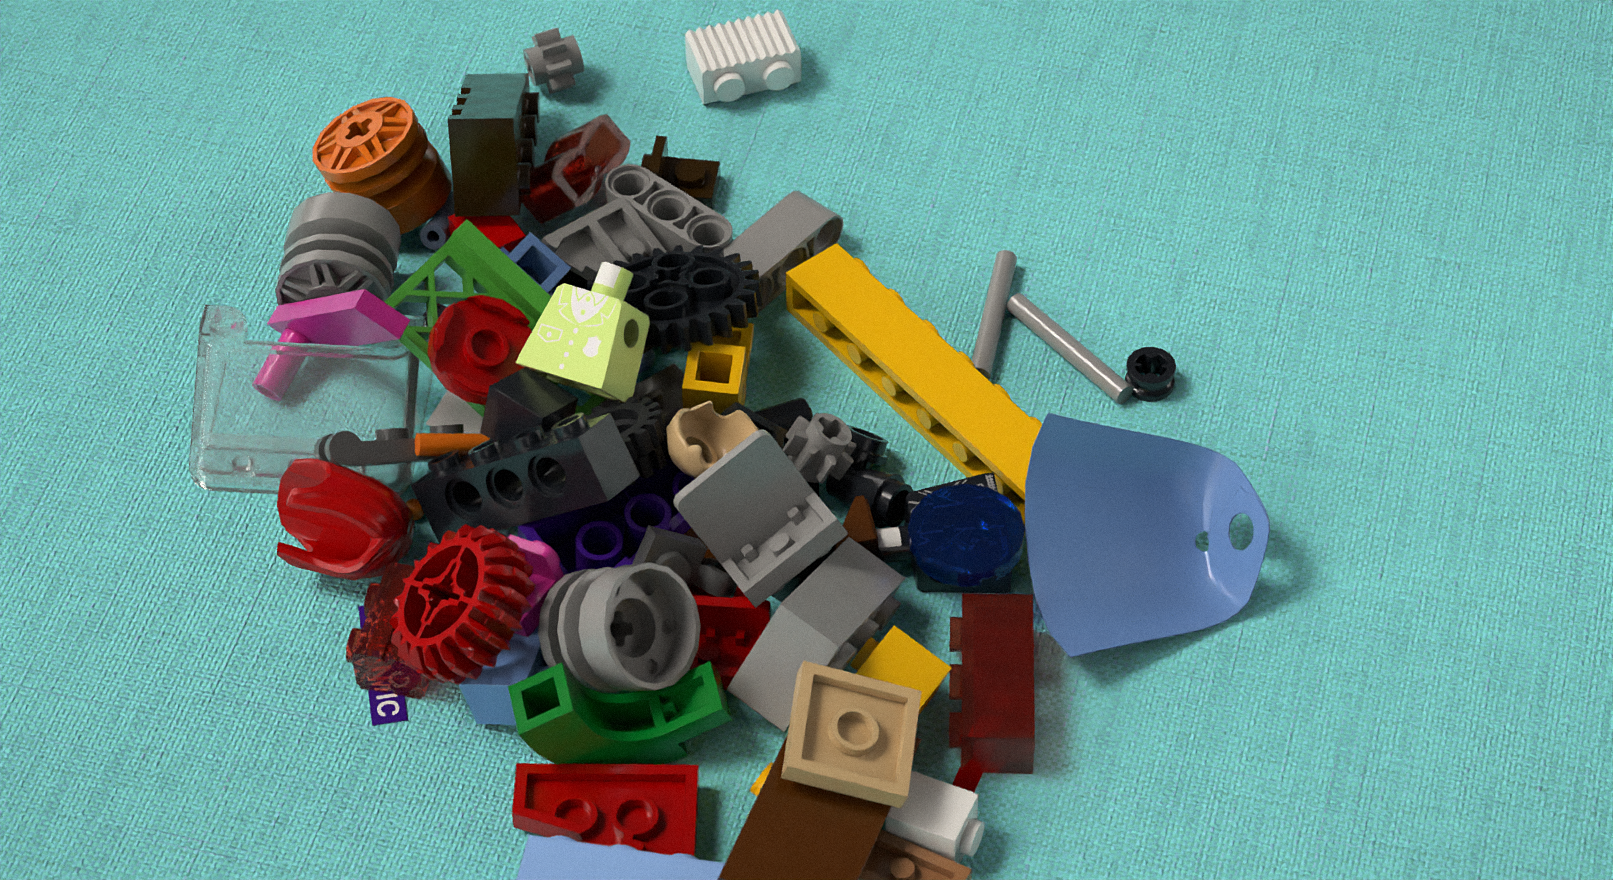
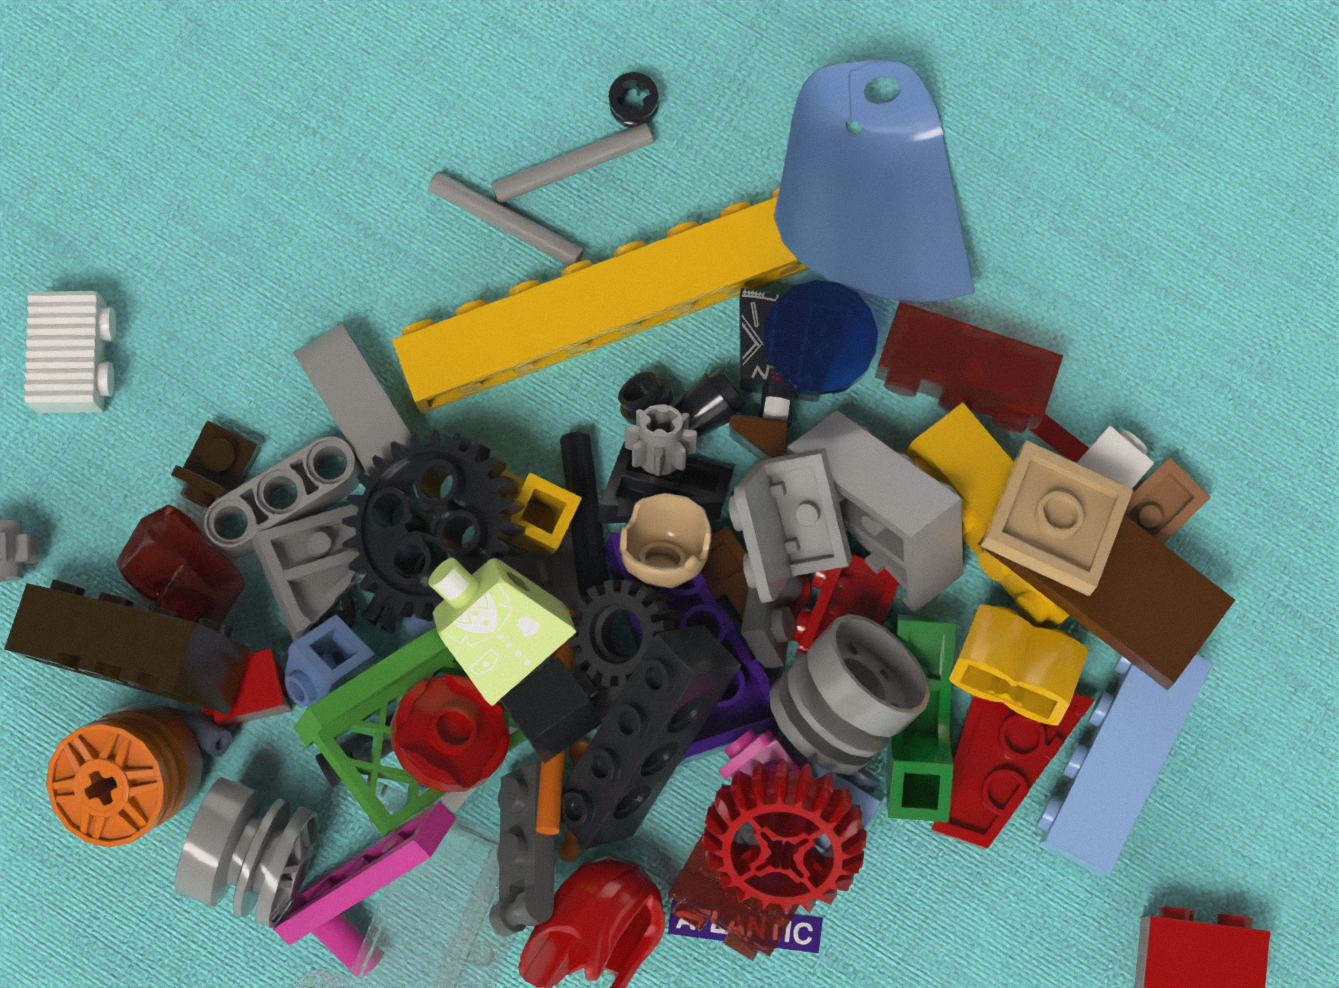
camera: 70 degrees left, 30 degrees up
none -> yellow brick [949,604,1089,725]

